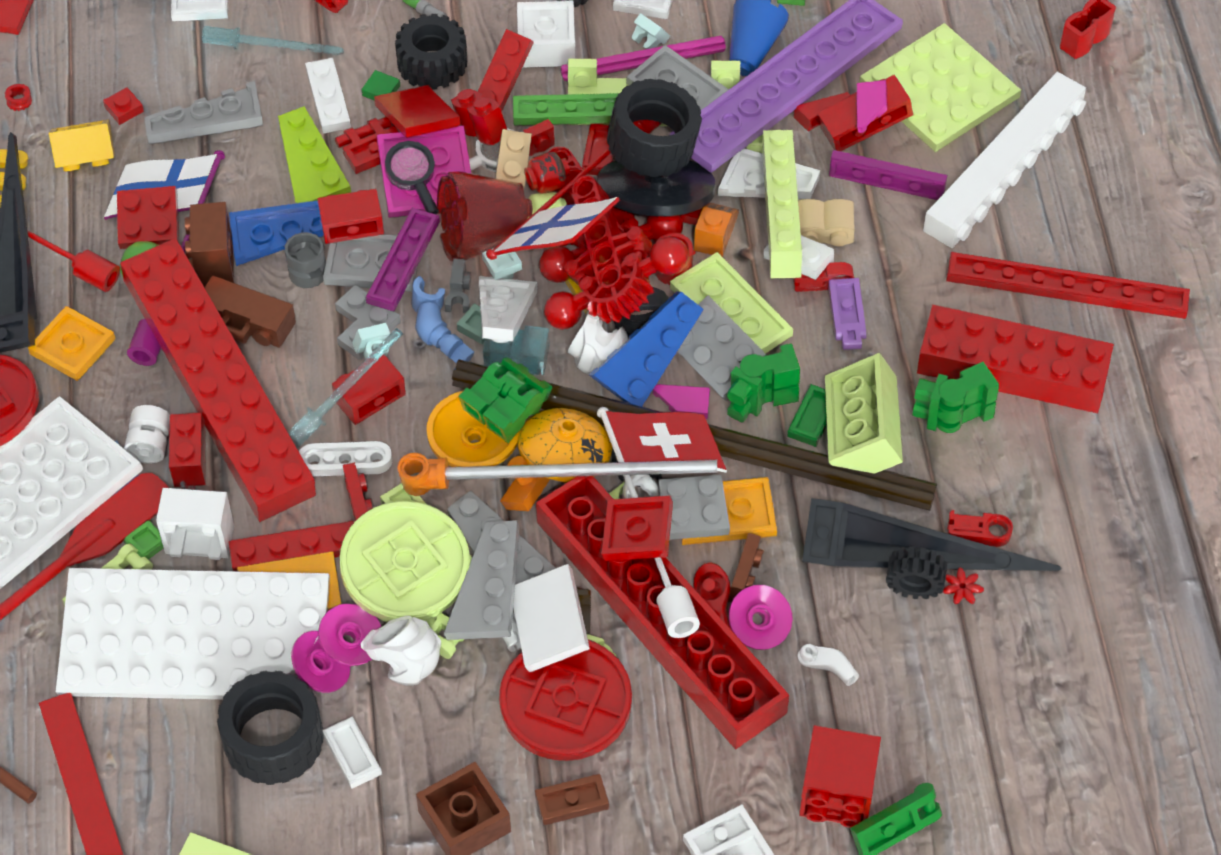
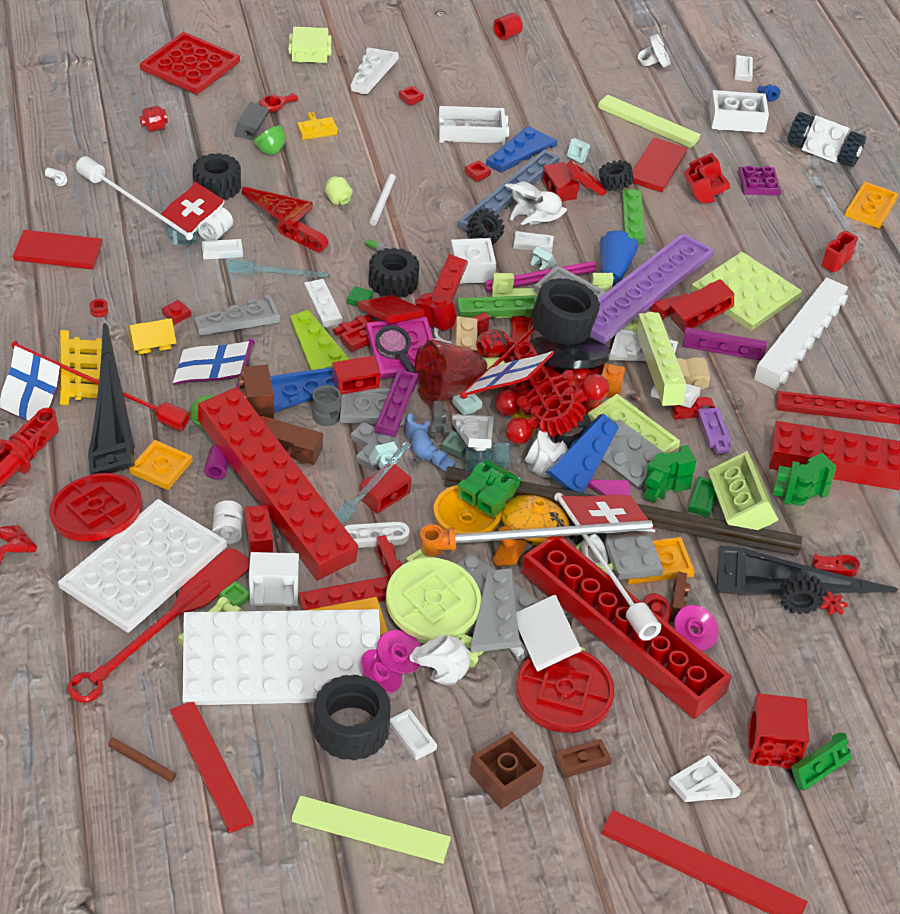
camera: 10 degrees left, 10 degrees down
red plate [117,186,179,249] -> none
red plate [601,495,673,561] -> none
white arm [798,644,859,686] -> none
dark pink tile [857,80,887,133] -> none

